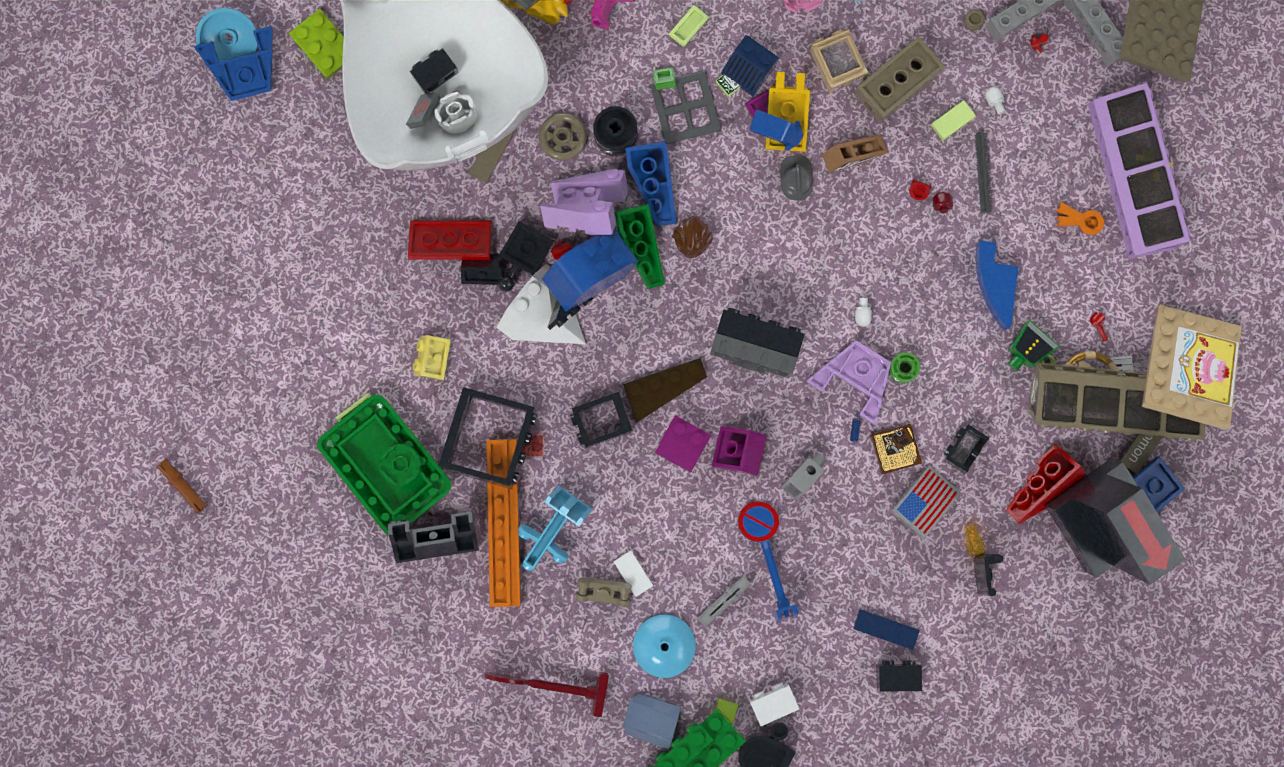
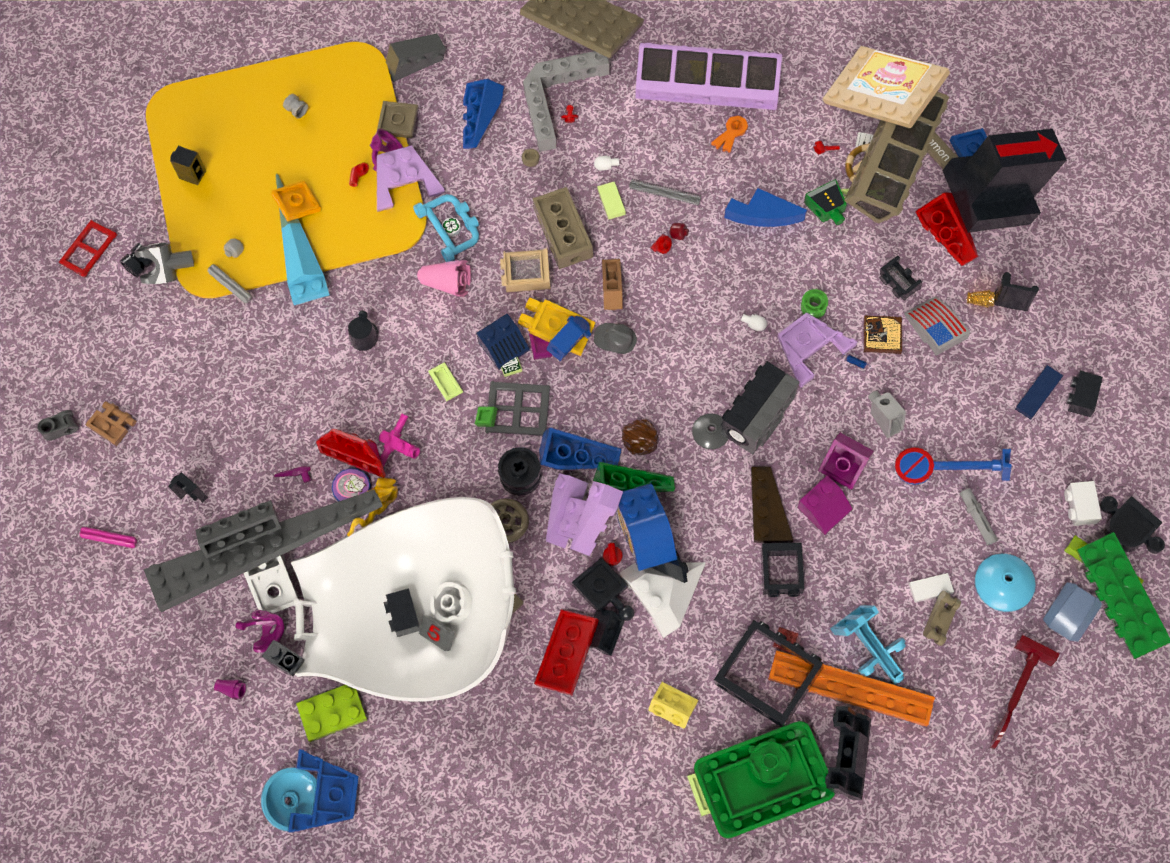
camera: 70 degrees left, 15 degrees down
none -> dark grey dish [692,413,728,449]

